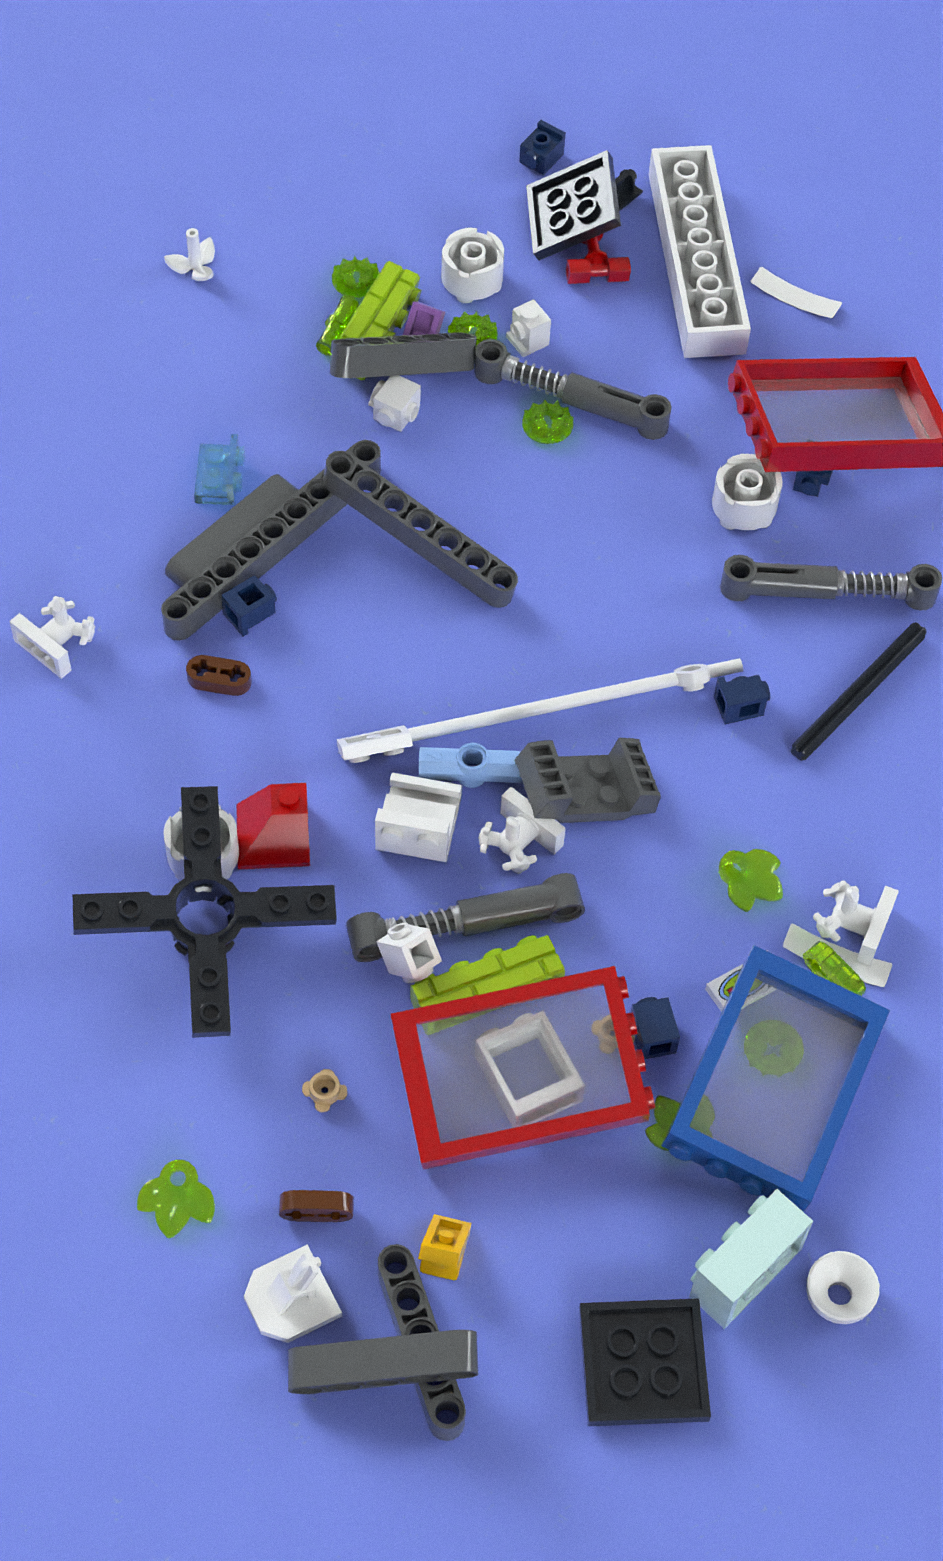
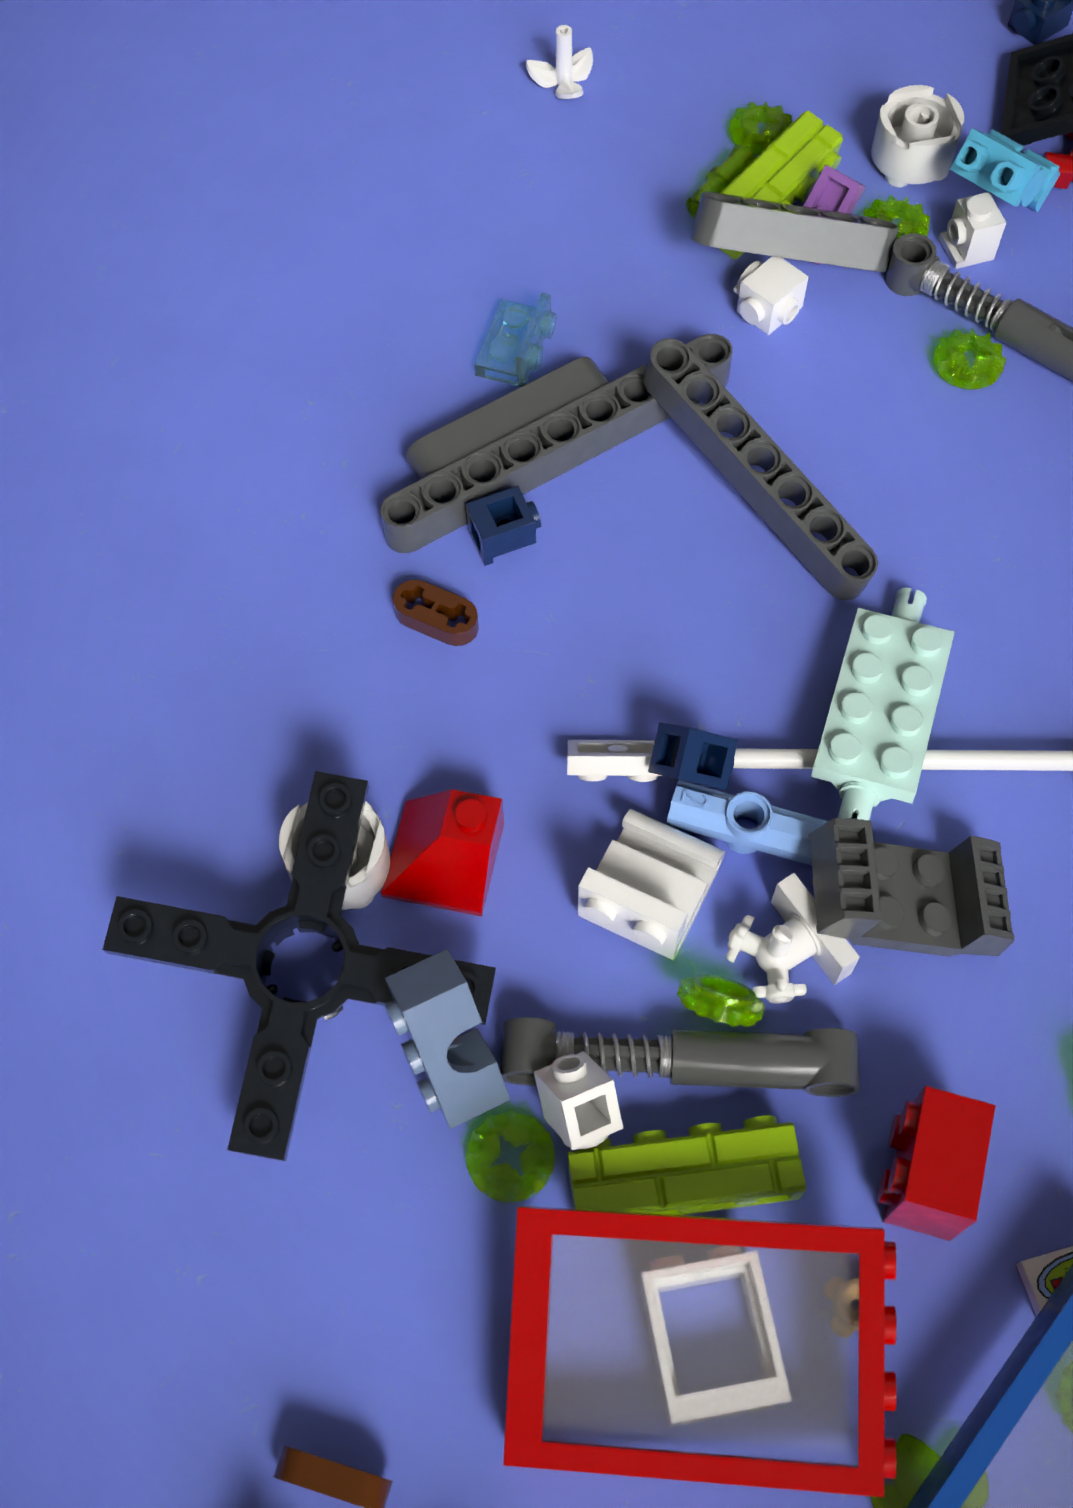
camera: 20 degrees right, 5 degrees up
white piece [9,596,95,679] -> none
clear neon green plate [137,1160,215,1238] -> none
tan plate [302,1069,347,1112] -> none
dark blue brick [631,997,680,1059] -> none
none -> sand blue arch [384,949,511,1129]
none -> clear neon green gear [465,1110,555,1203]
none -> dark blue brick [648,722,738,790]
none -> clear neon green gear [677,974,765,1027]
none -> light aqua plate [811,588,955,821]
none -> red brick [877,1086,996,1241]
none -> medium azure hips [950,128,1061,213]

